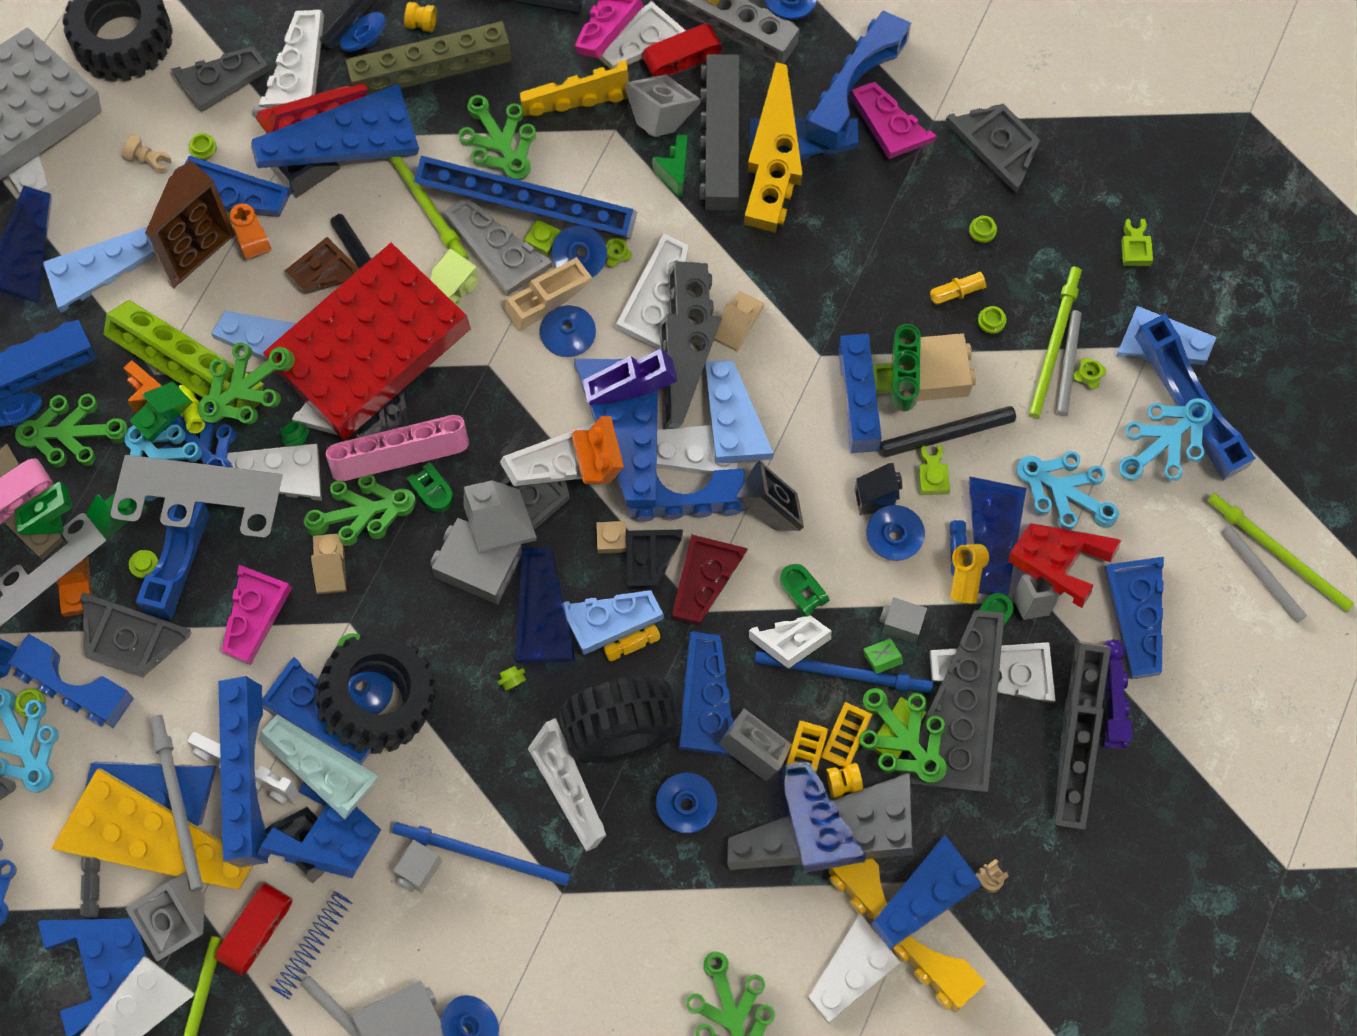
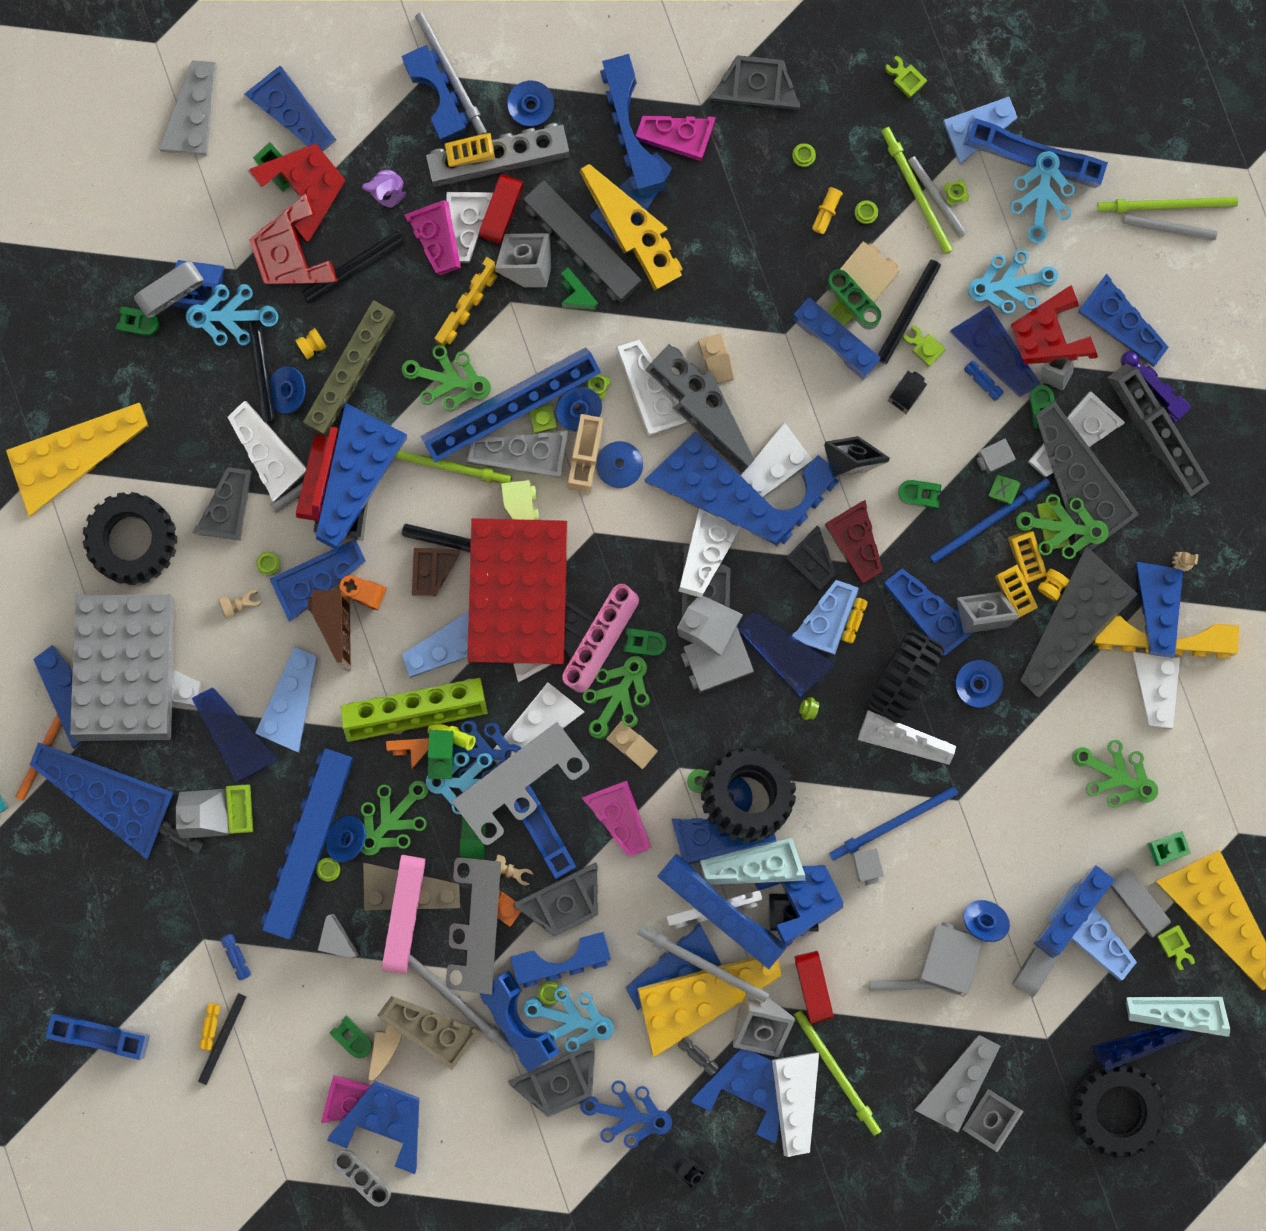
camera: 45 degrees left, 15 degrees up
green slope [14,481,72,535] -> none
lime plate [129,550,159,579] -> none
bright green plant [198,342,295,424] -> none
blue piece [271,891,353,1000] -> none
green plate [281,421,309,446] -> none
orange bracket [572,416,624,484] -> none
dark purple slope [583,348,678,405] -> none
tan plate [596,521,627,554] -> none
light blue wing [705,360,773,463] -> none
white wing [749,615,831,669] -> none
clear blue wing [779,761,866,873] -> none
blue dish [866,505,925,561] -> none
yellow piece [950,543,989,604] -> none
none -> tan piece [495,854,533,885]

